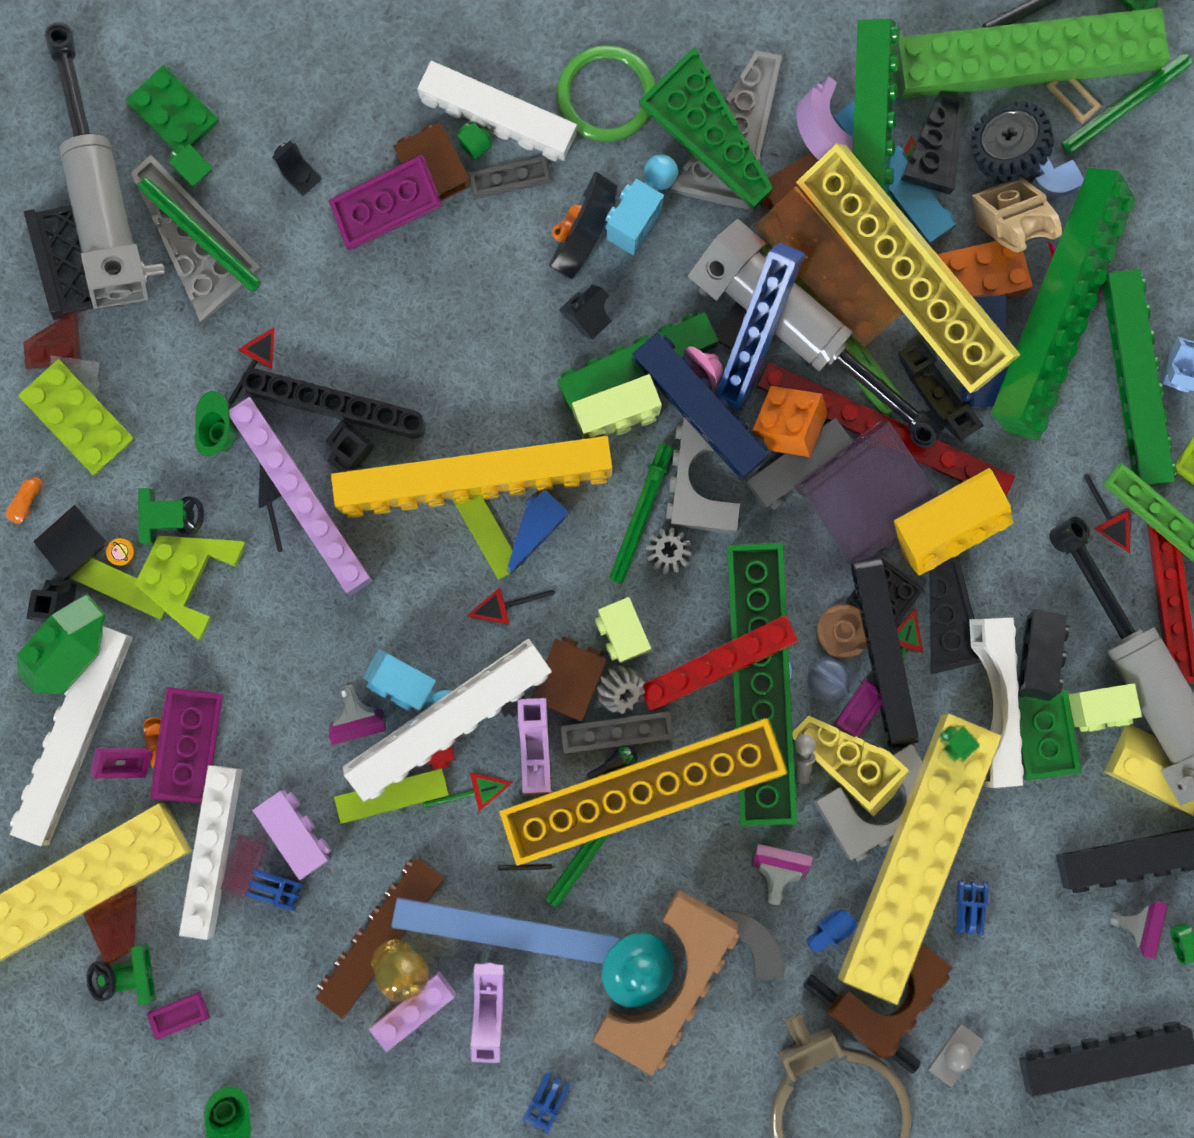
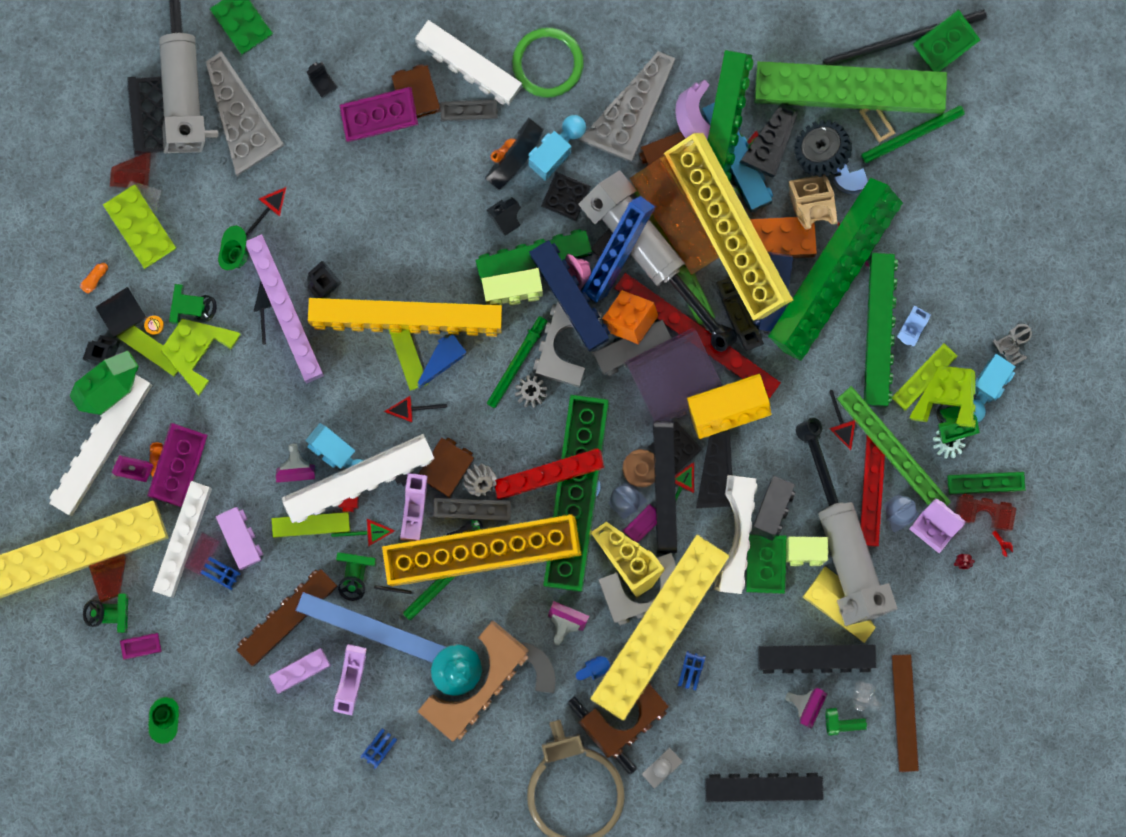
camera: 10 degrees right, 0 degrees up
green axle [137,177,262,292] -> none
green brick [169,144,212,188] -> none
black beam [241,368,426,439] -> none
clear yellow hair [371,939,429,1002] -> none
green plate [458,122,492,161] -> none
yellowish green brick [595,597,651,665] -> none
green wing [639,46,773,210] -> none
light grey pin [794,734,816,784] -> none
green plate [939,725,980,762] -> none
none -> green piece [336,552,377,601]
none -> black tile [541,172,591,221]

